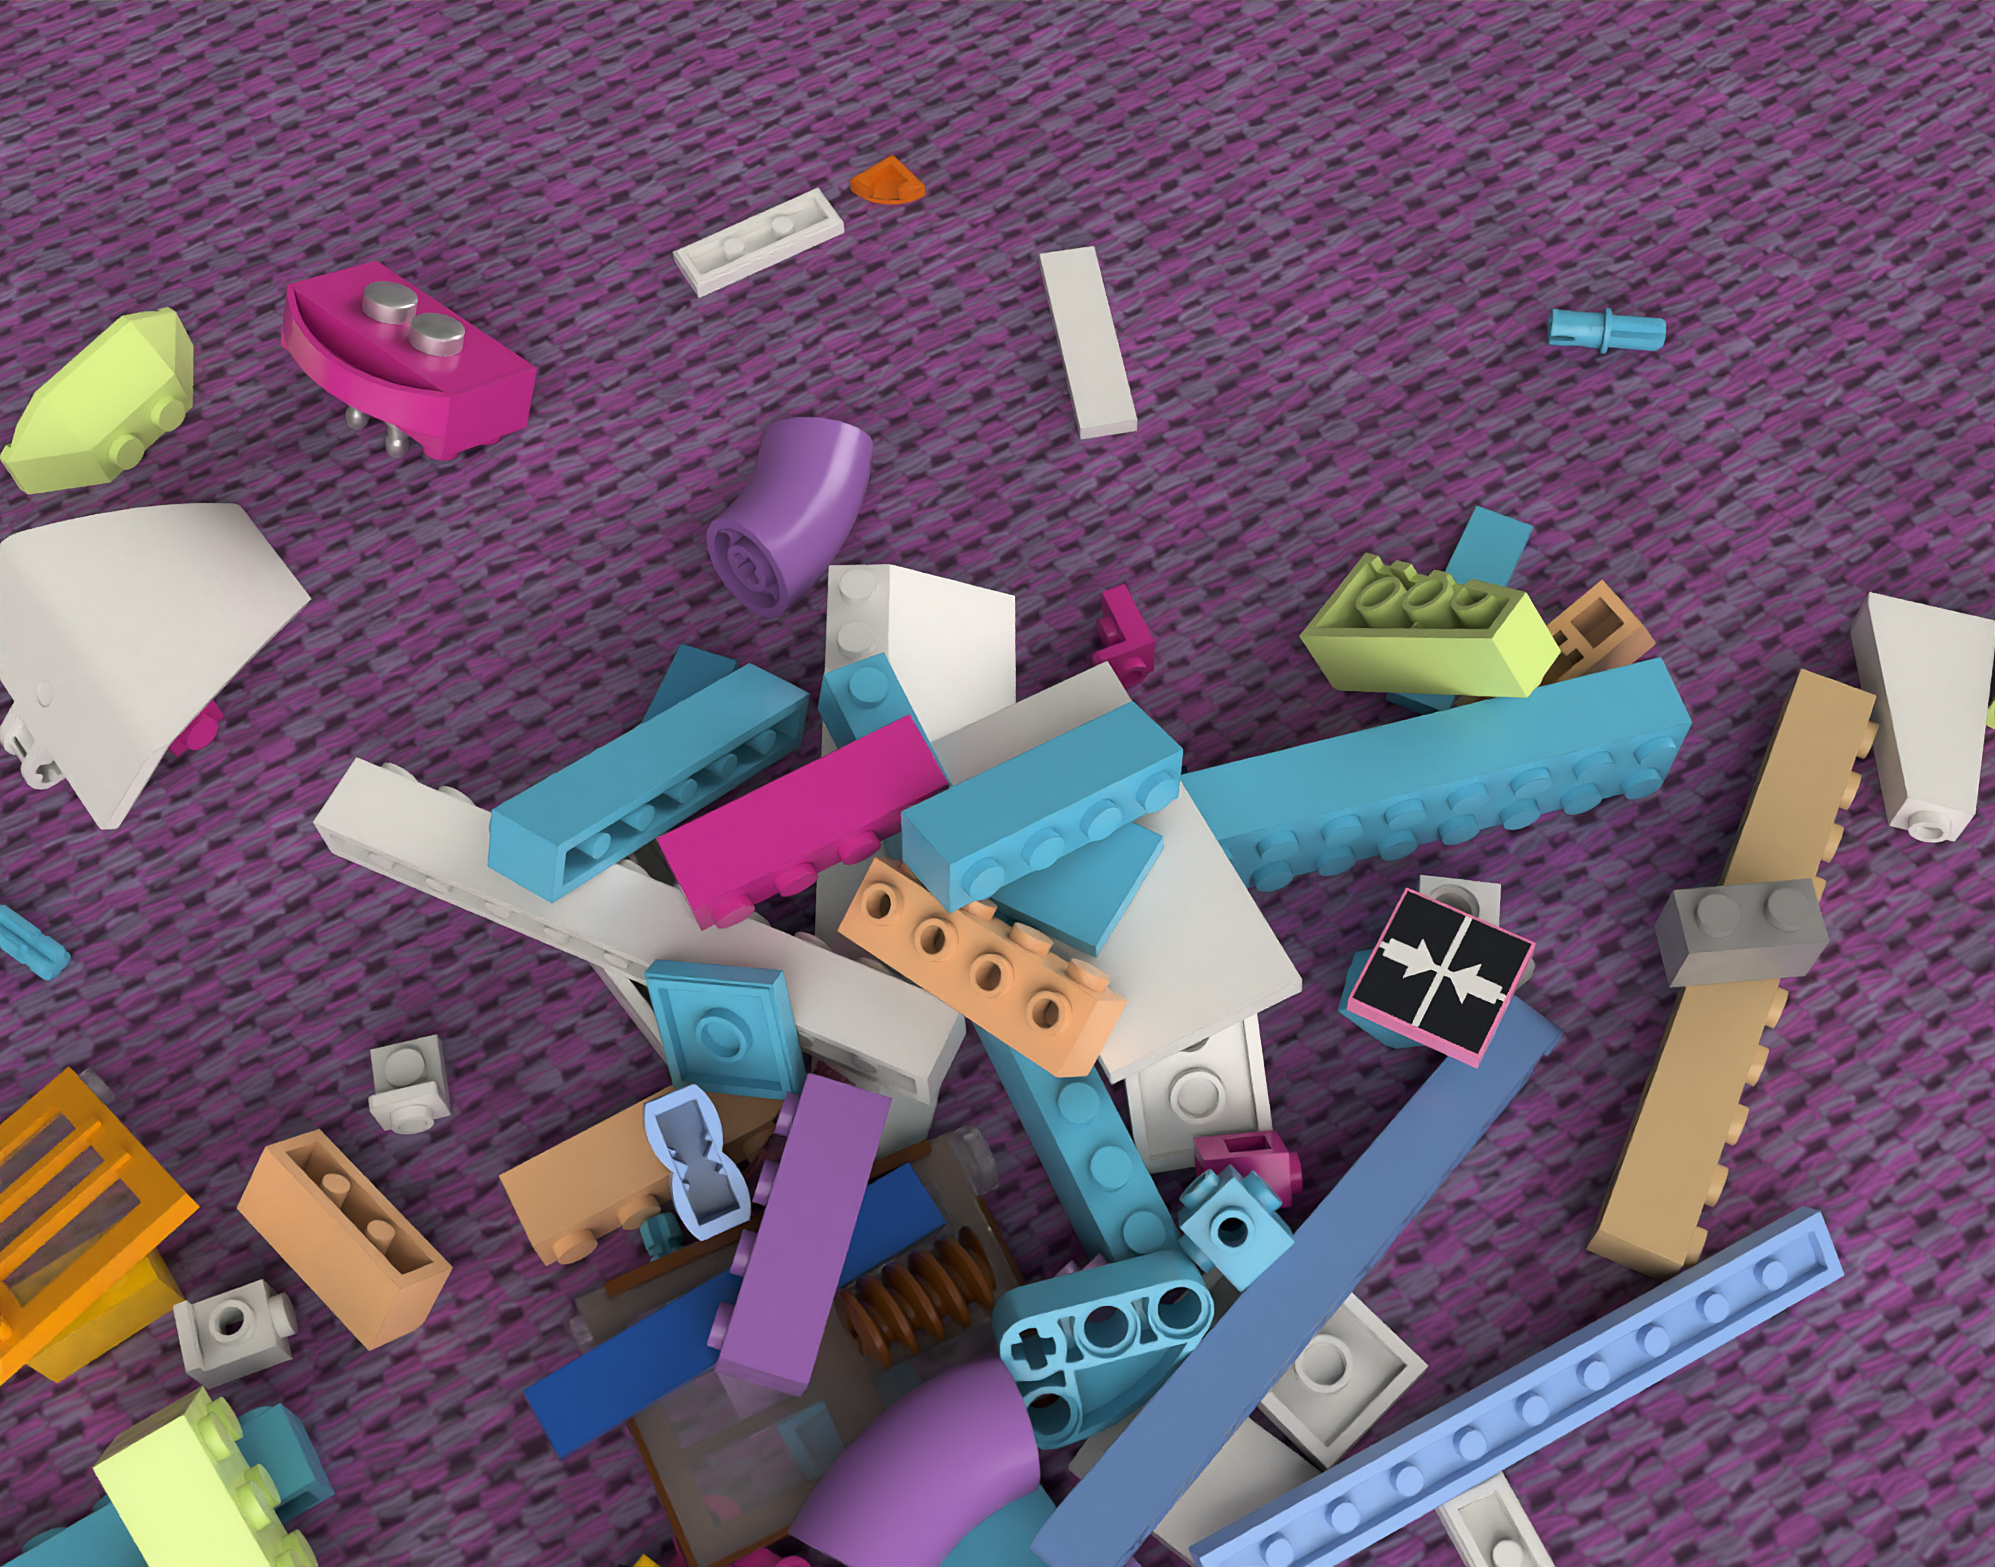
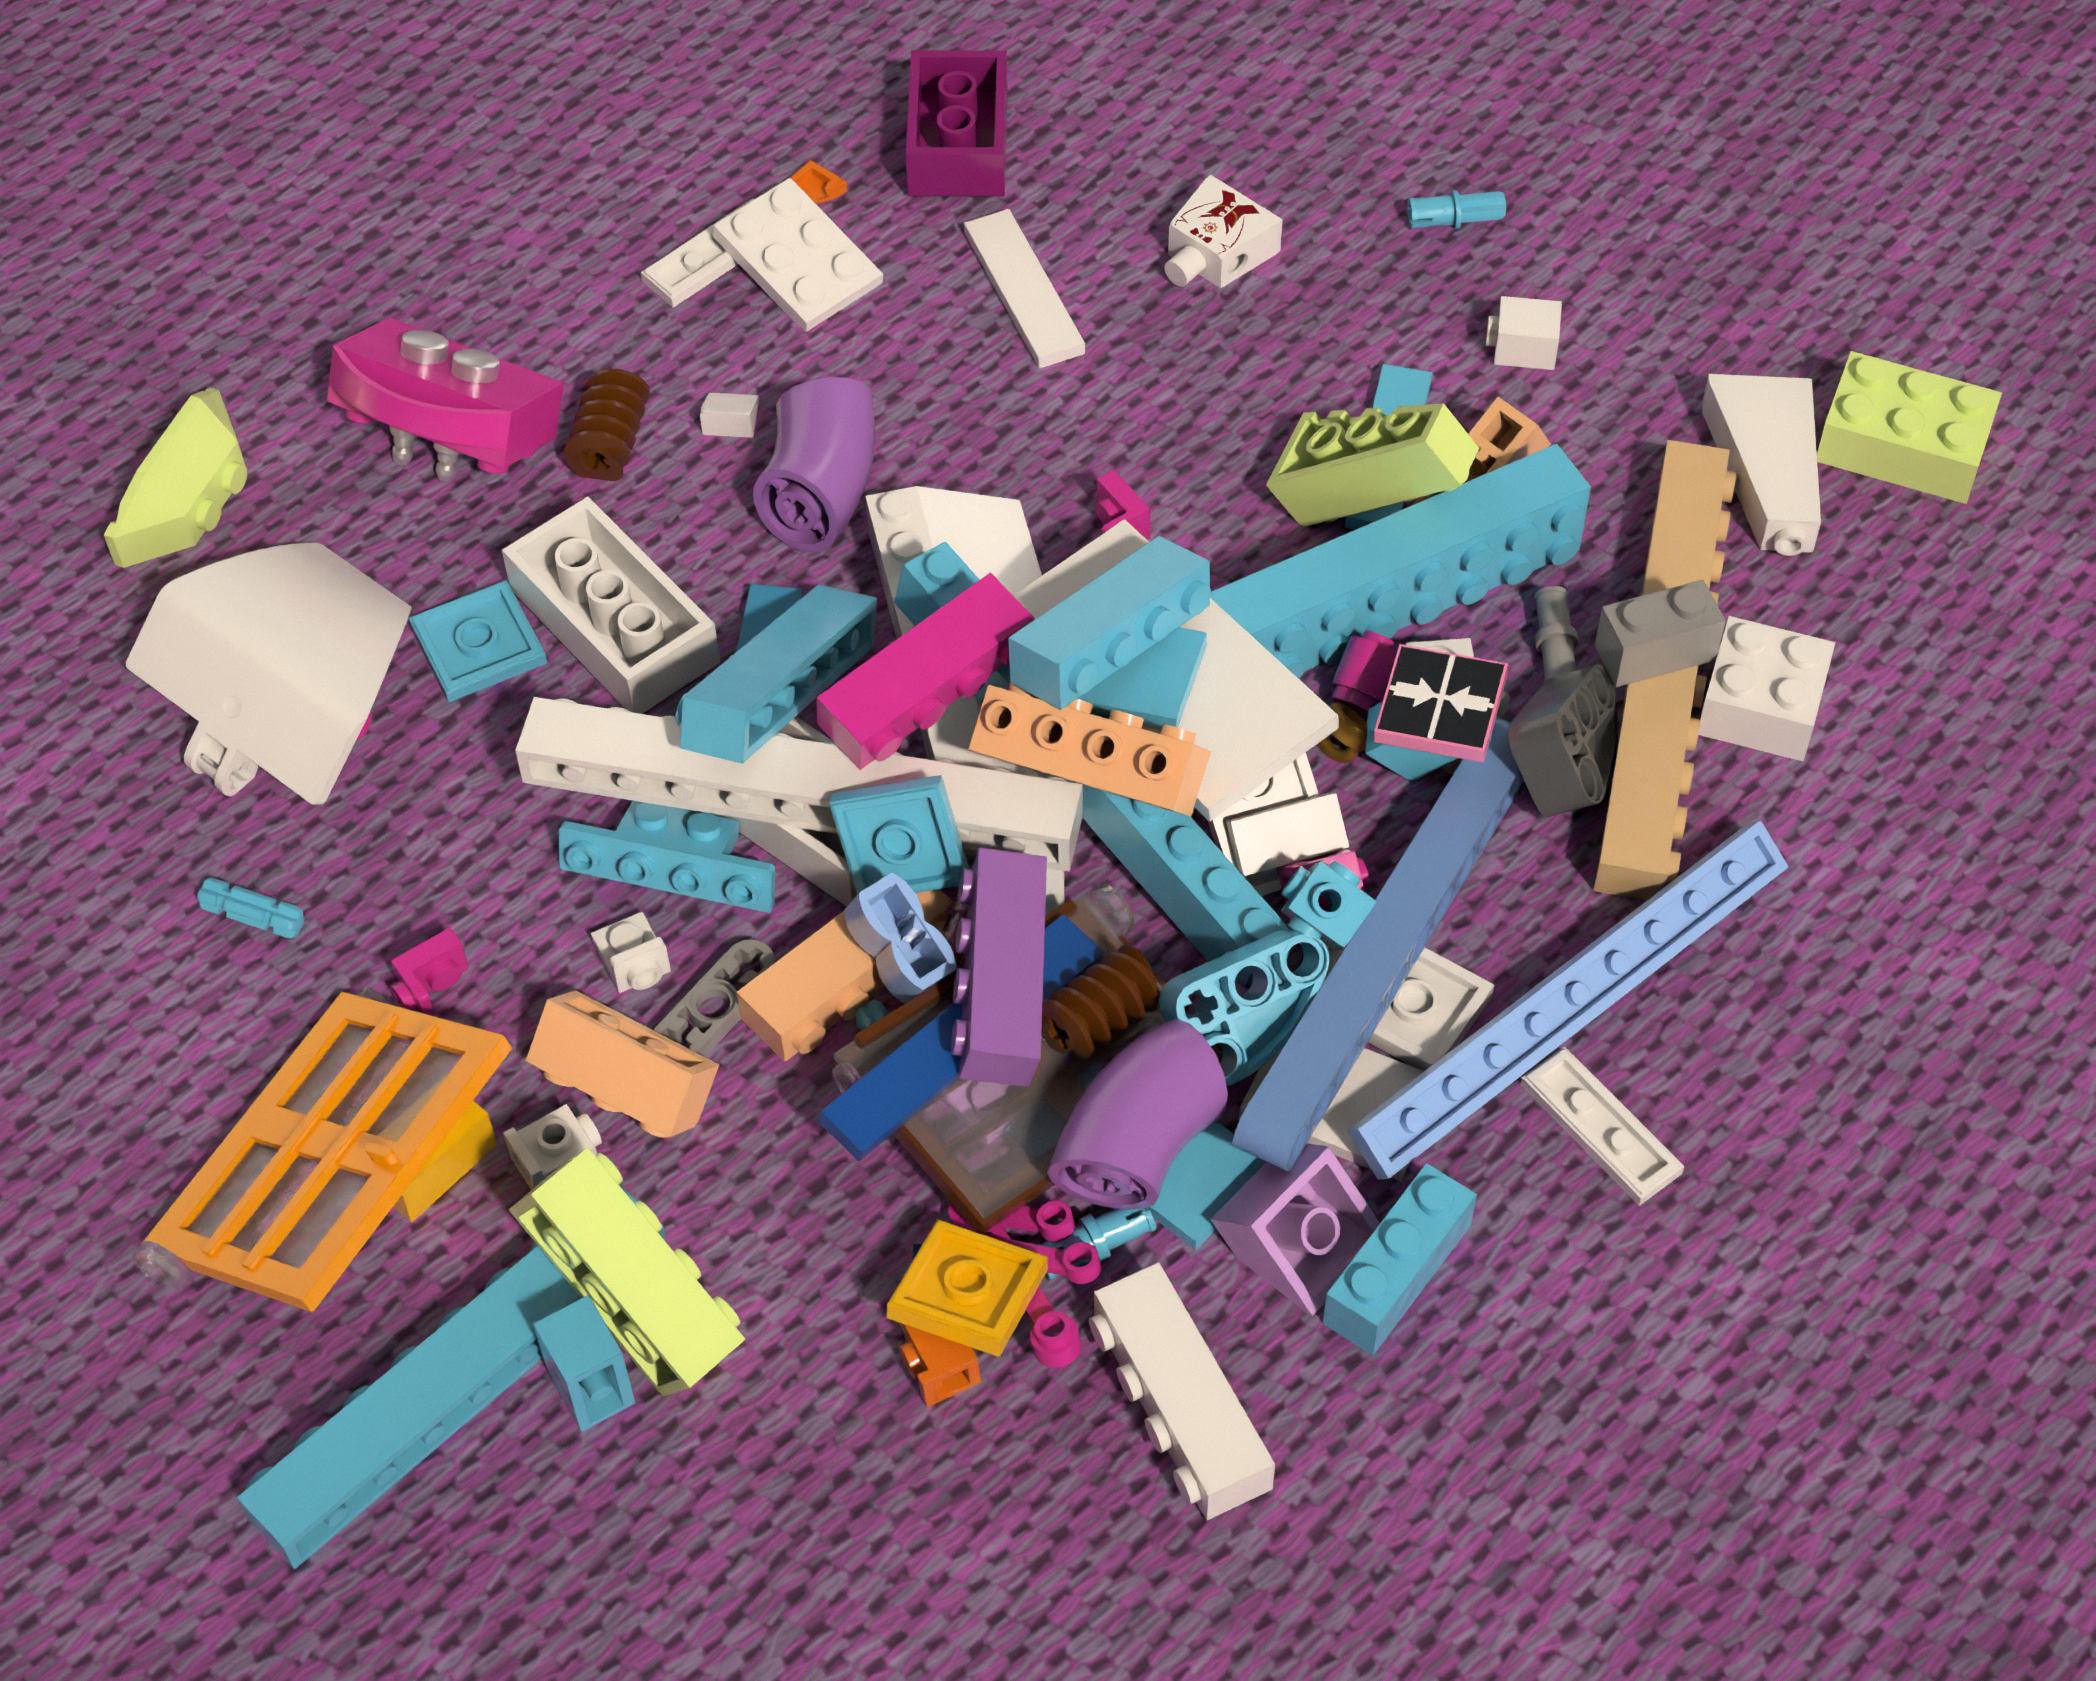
camera: 15 degrees left, 5 degrees down
none -> dark pink bracket [390,927,469,1016]
none -> medium azure tile [408,580,548,702]
none -> white brick [502,496,721,714]
none -> medium azure bracket [559,801,775,913]
none -> reddish brown piece [564,368,651,482]
none -> light grey beam [654,940,775,1057]
none -> white slope [700,393,759,438]
none -> white plate [713,178,883,332]
none -> magenta brick [906,50,1008,196]
none -> white torso [1164,175,1282,288]
none -> white tile [1226,792,1349,876]
none -> pearl gold tile [1317,702,1367,763]
none -> dark pink brick [1331,630,1397,715]
none -> white brick [1486,296,1562,370]
none -> dark grey beam [1508,664,1618,817]
none -> light grey pin [1534,586,1579,682]
none -> white brick [1698,616,1835,761]

